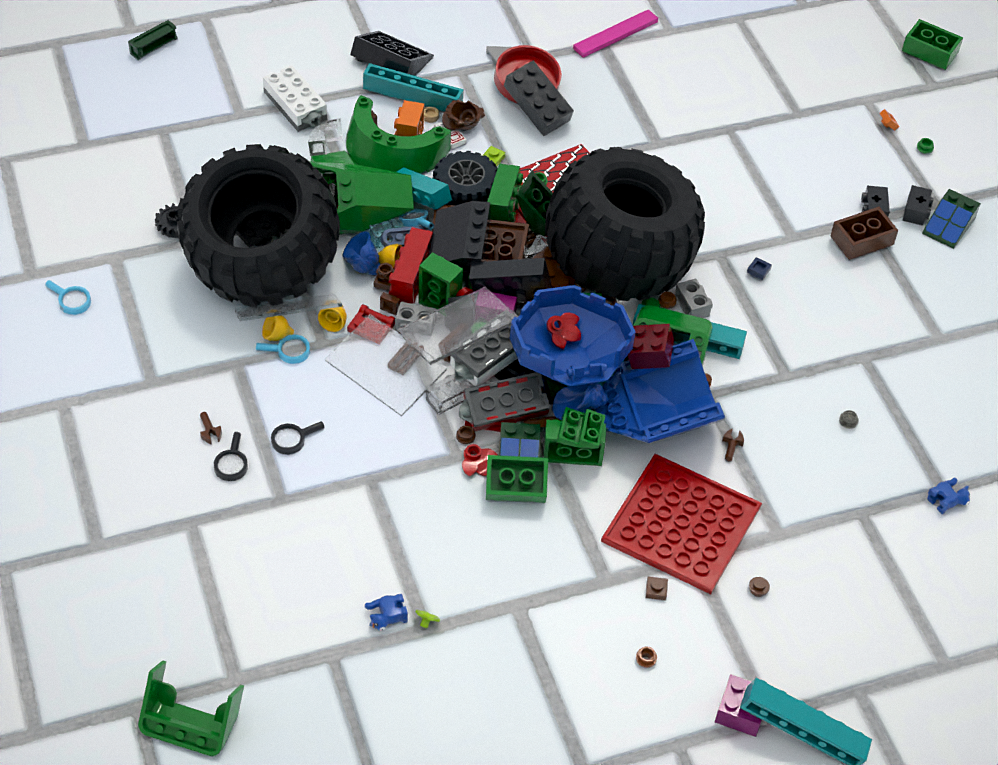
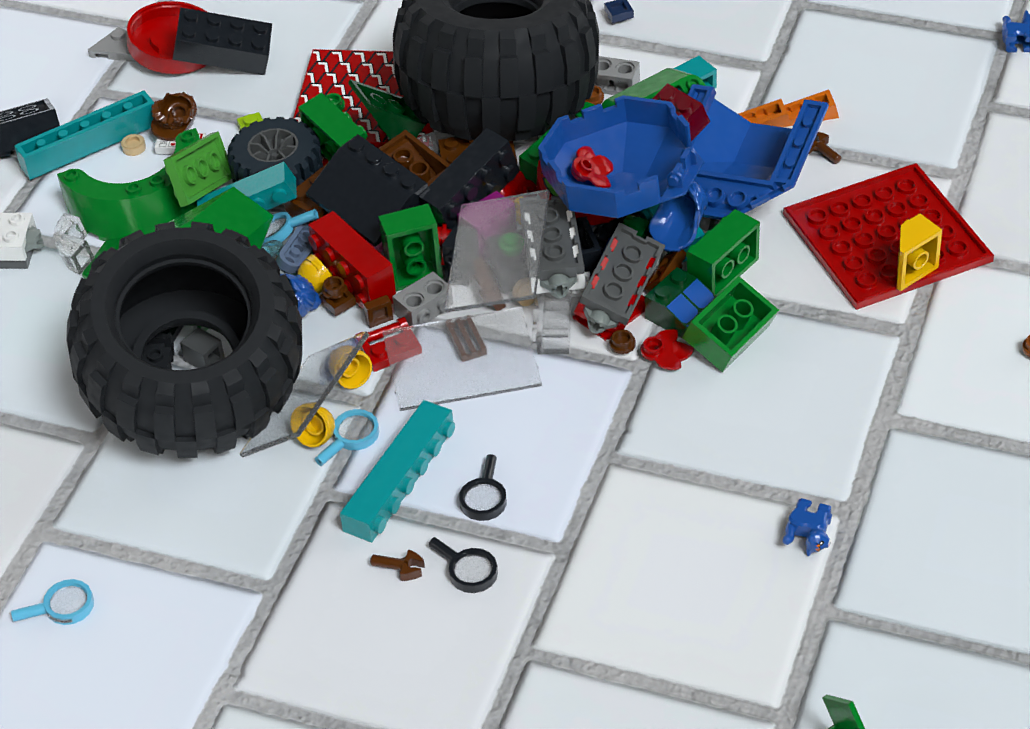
camera: 45 degrees left, 5 degrees down
black gear [155,203,179,238] -> none
orange brick [394,100,424,137] -> none
lime plant [415,610,440,628] -> none
green slope [557,407,606,449] -> none
reddish brown plate [645,576,668,601] -> none
reddish brown plate [749,577,770,597] -> none
clear smoke plate [839,410,859,429] -> none
none -> bright green plate [163,131,232,207]
none -> teal brick [340,400,455,543]
none -> orange slope [738,89,839,127]
none -> yellow slope [897,214,942,291]

